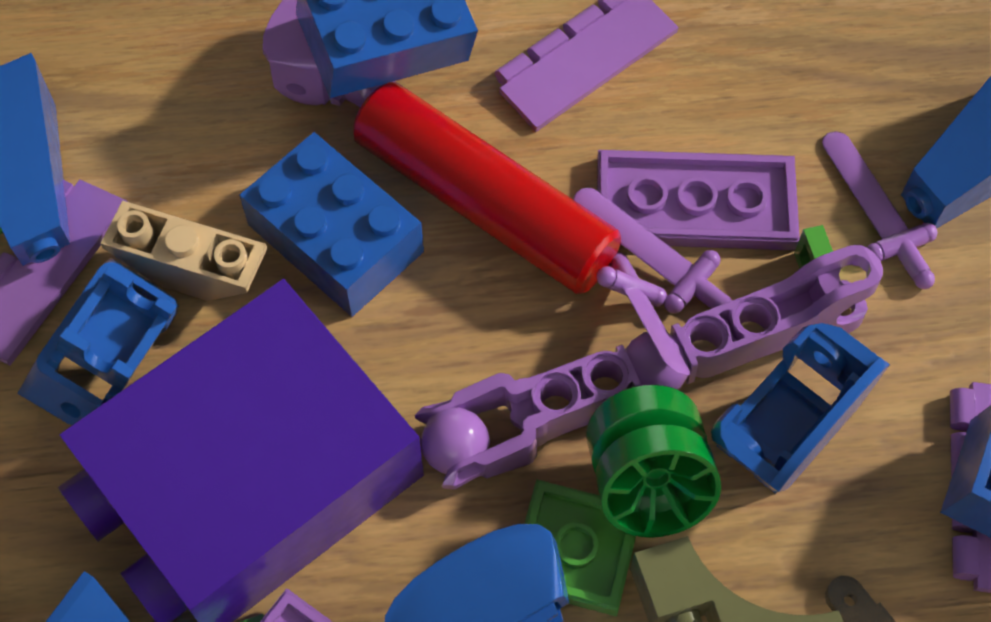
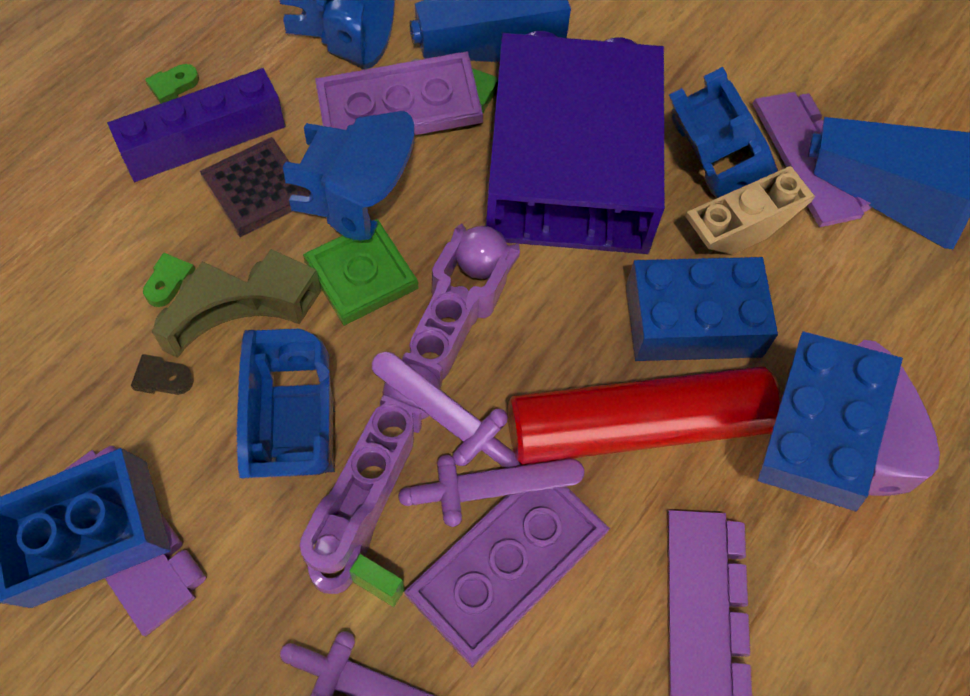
camera: 130 degrees right, 0 degrees up
green wheel [586,385,721,538] -> none

